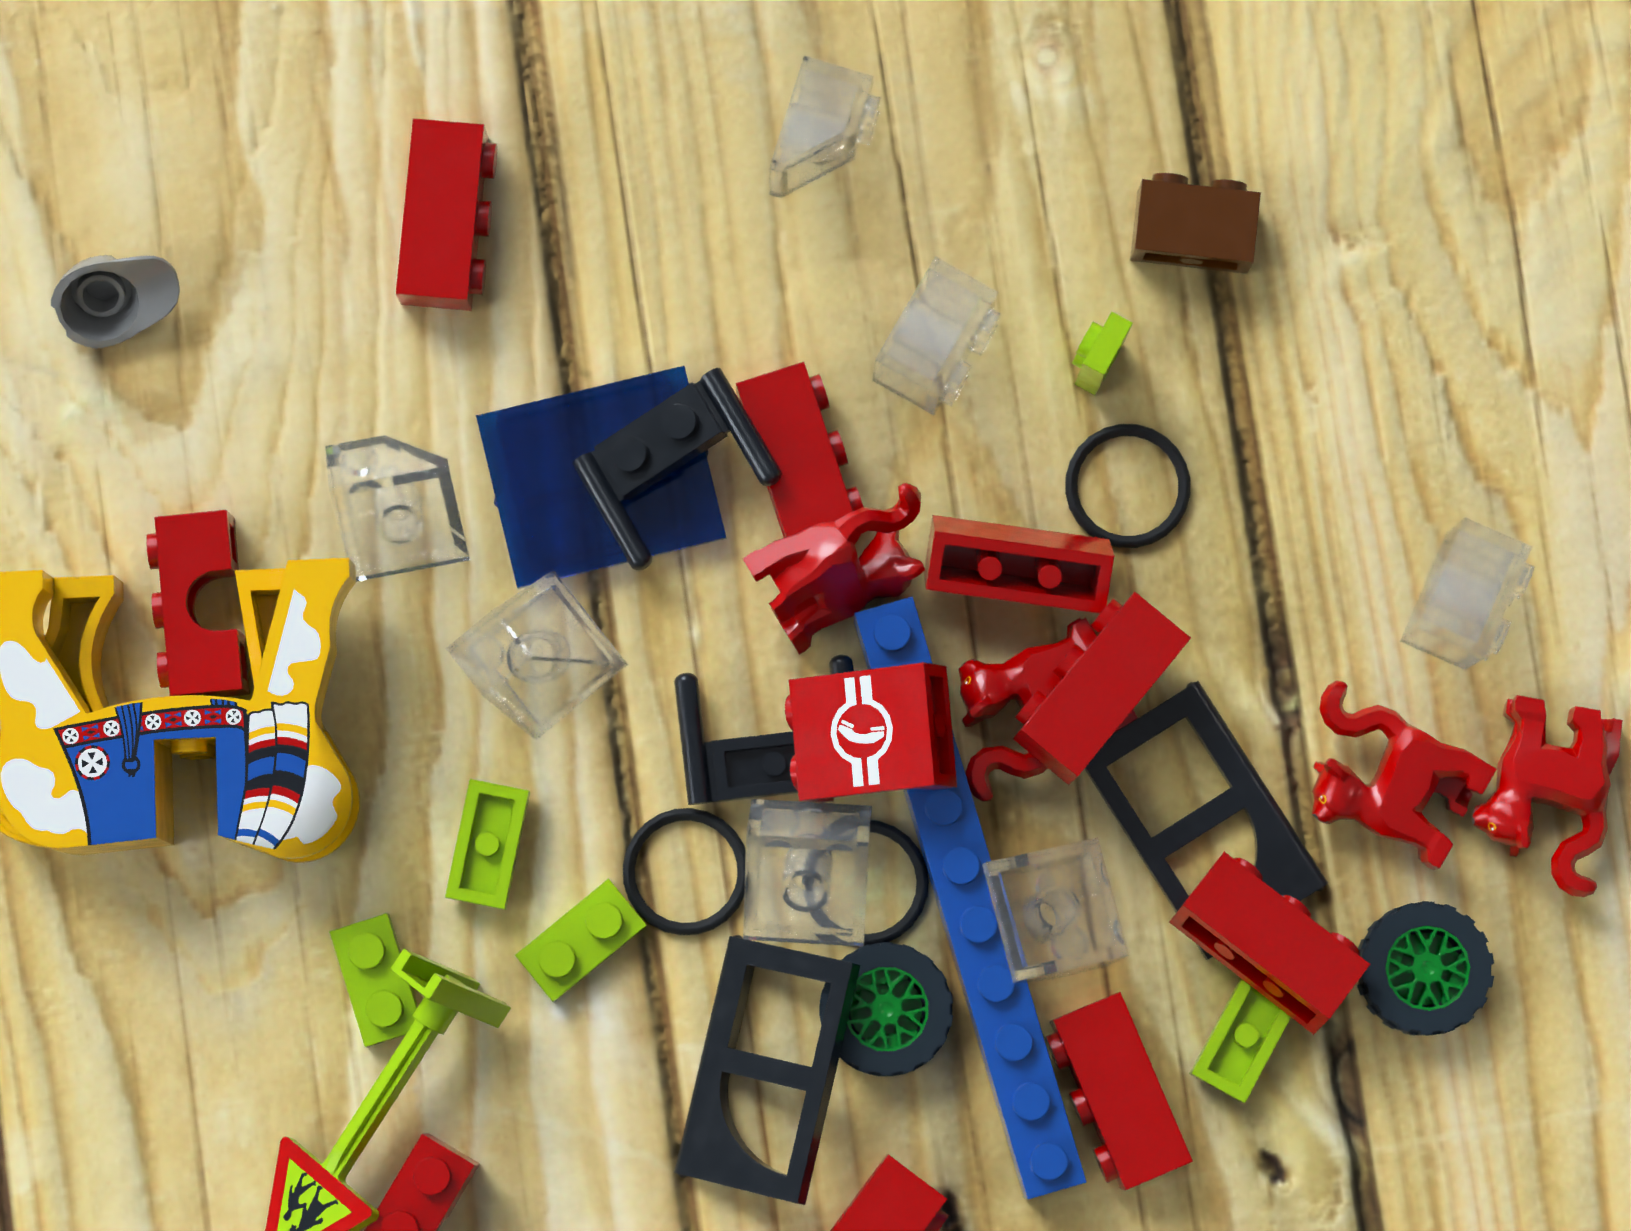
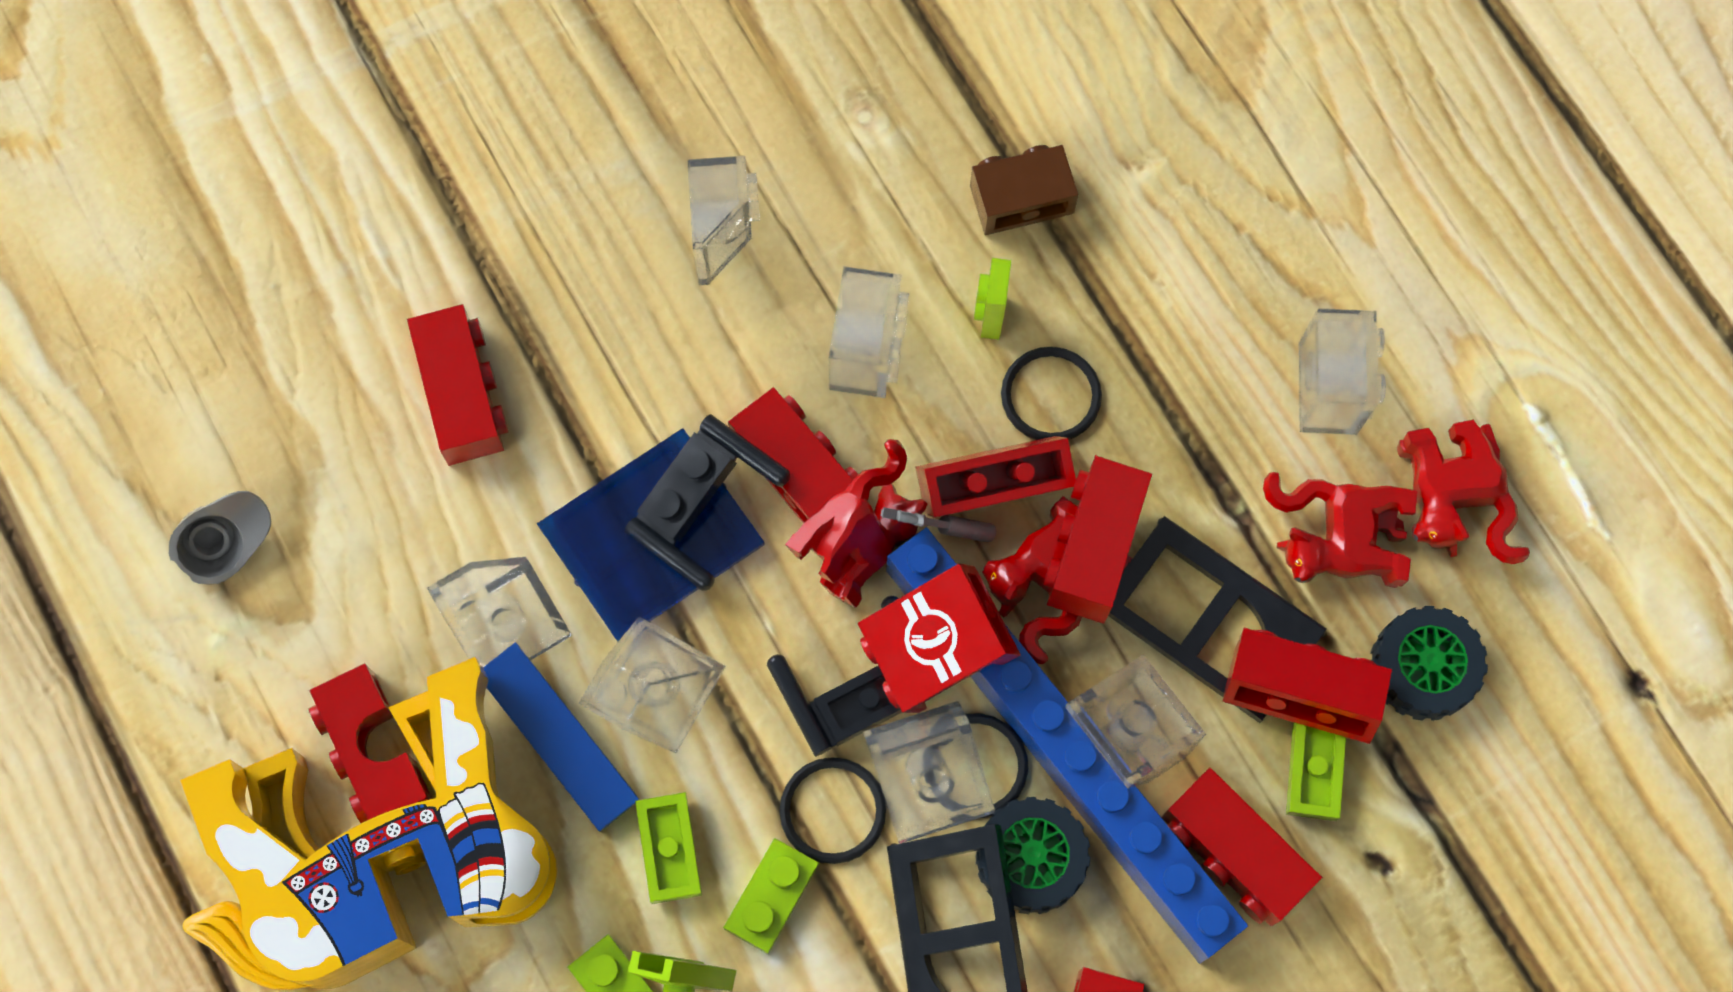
camera: 20 degrees left, 10 degrees down
none -> blue tile [483,642,640,832]
none -> light grey piece [880,507,996,542]

